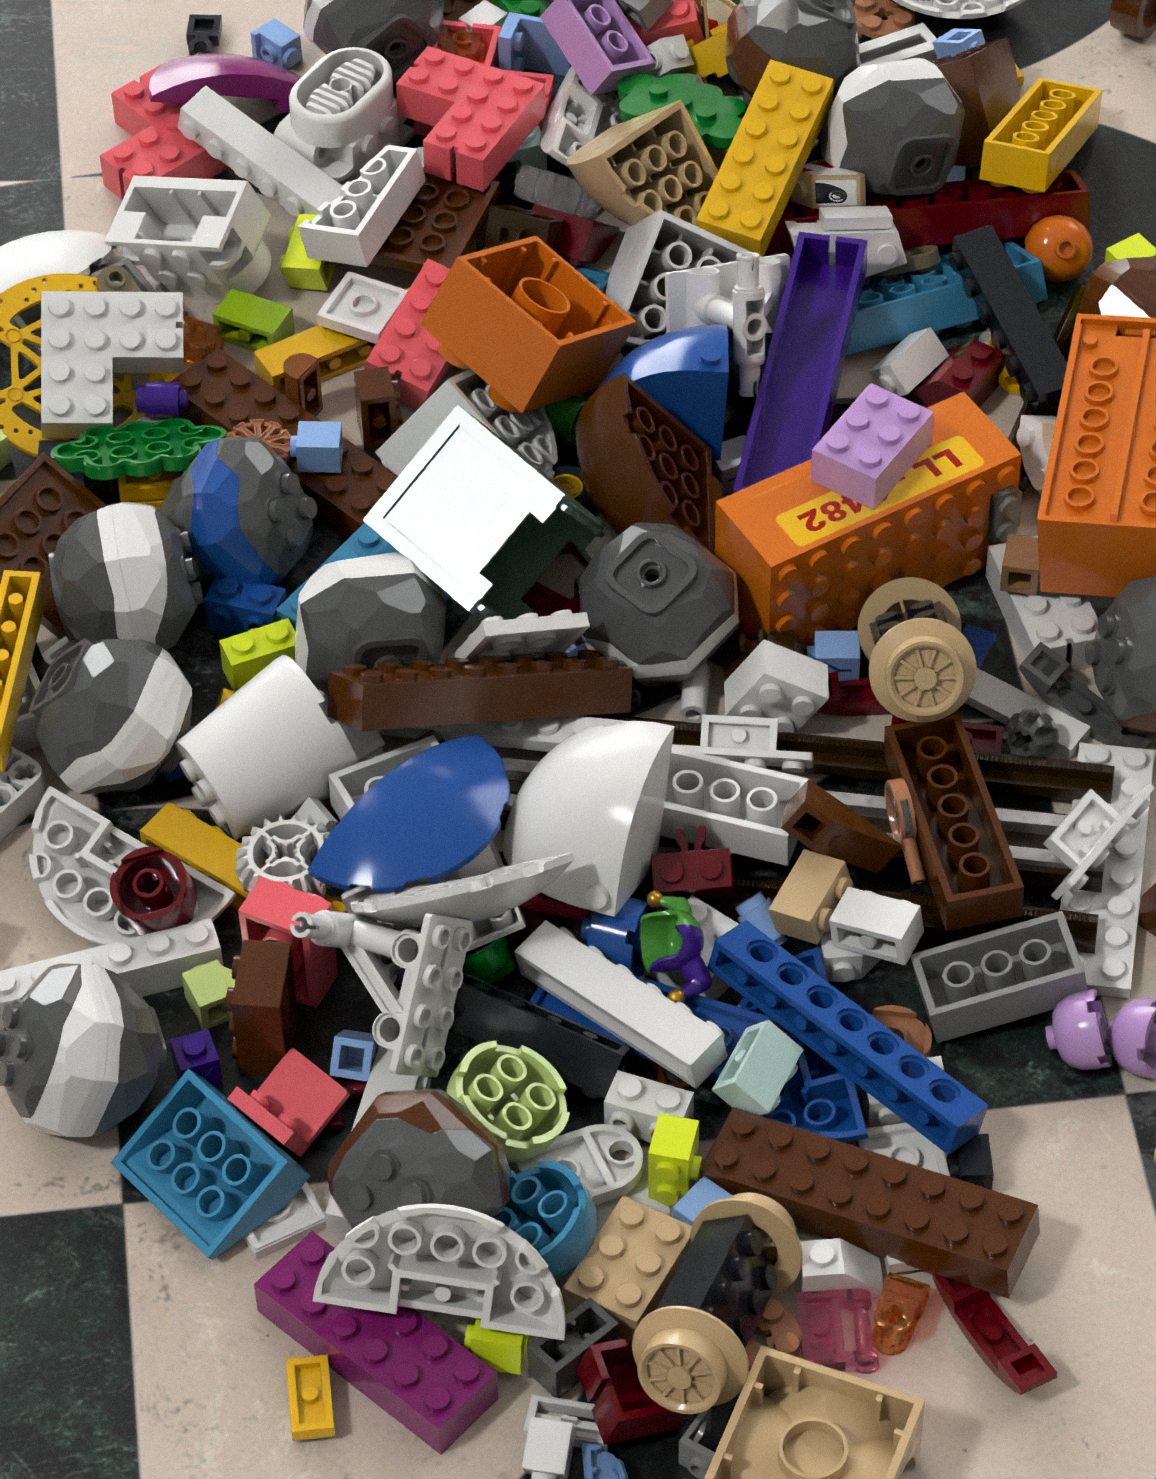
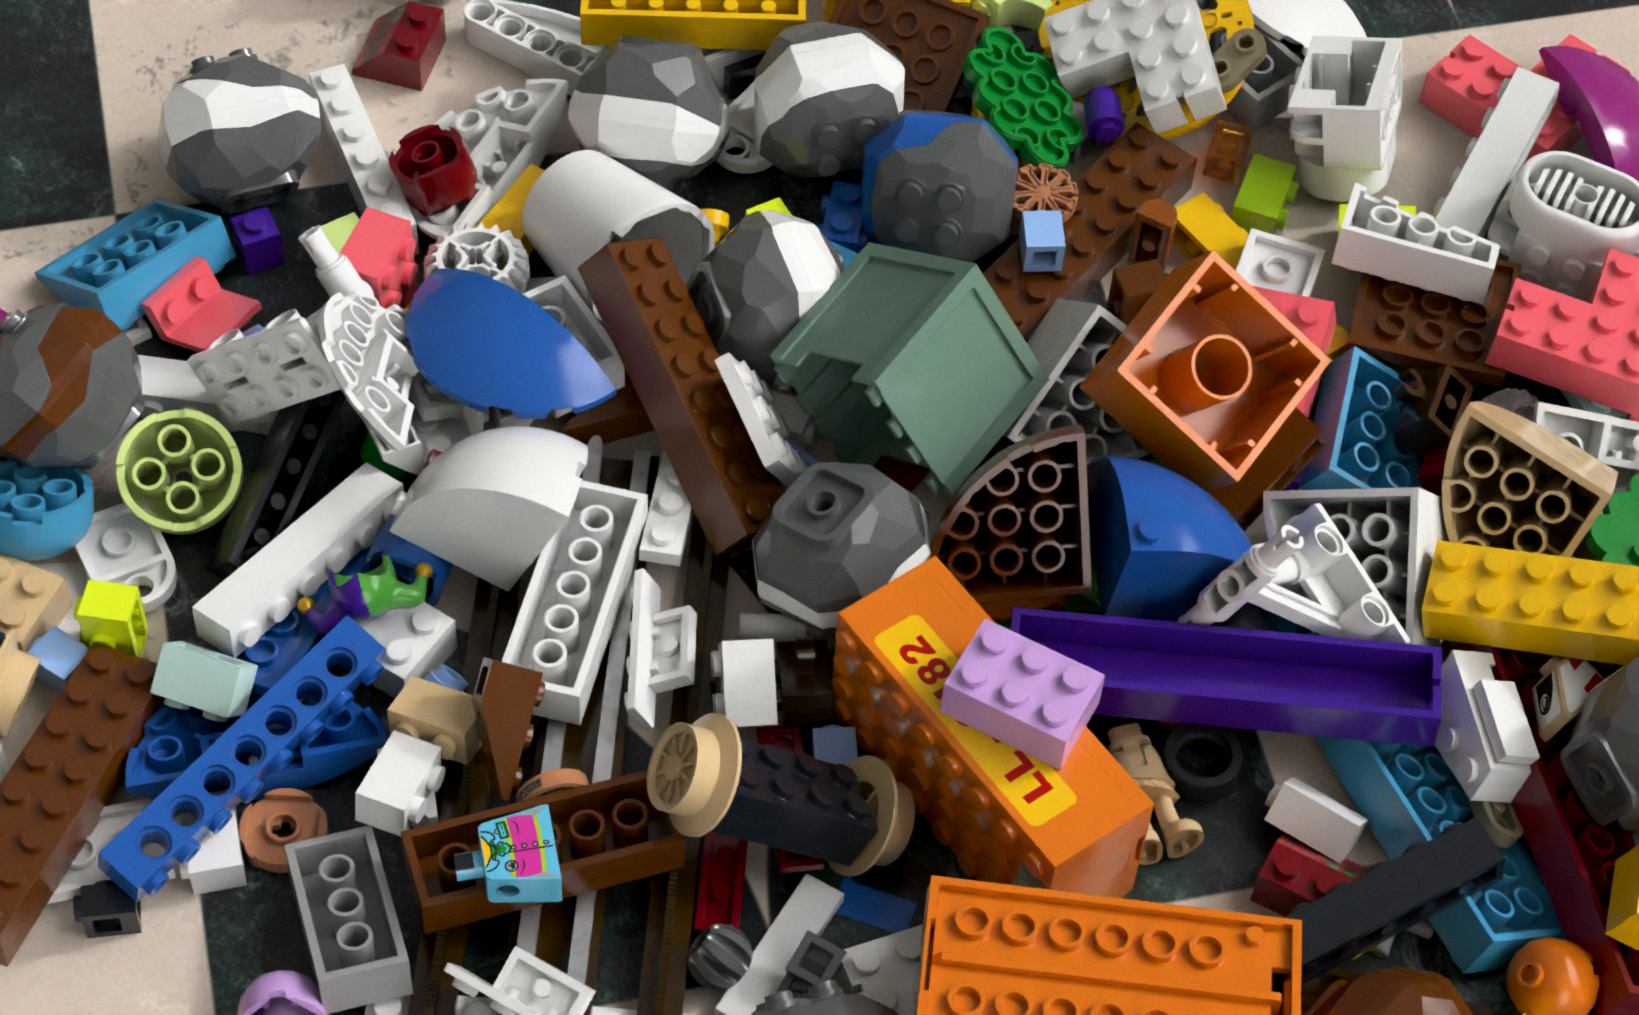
camera: 80 degrees right, 5 degrees up
reddish brown brick [226,940,299,1077] -> none
white brick [604,1070,694,1143] -> none
dark red brick [651,826,736,899] -> none
none -> torso [454,804,562,903]

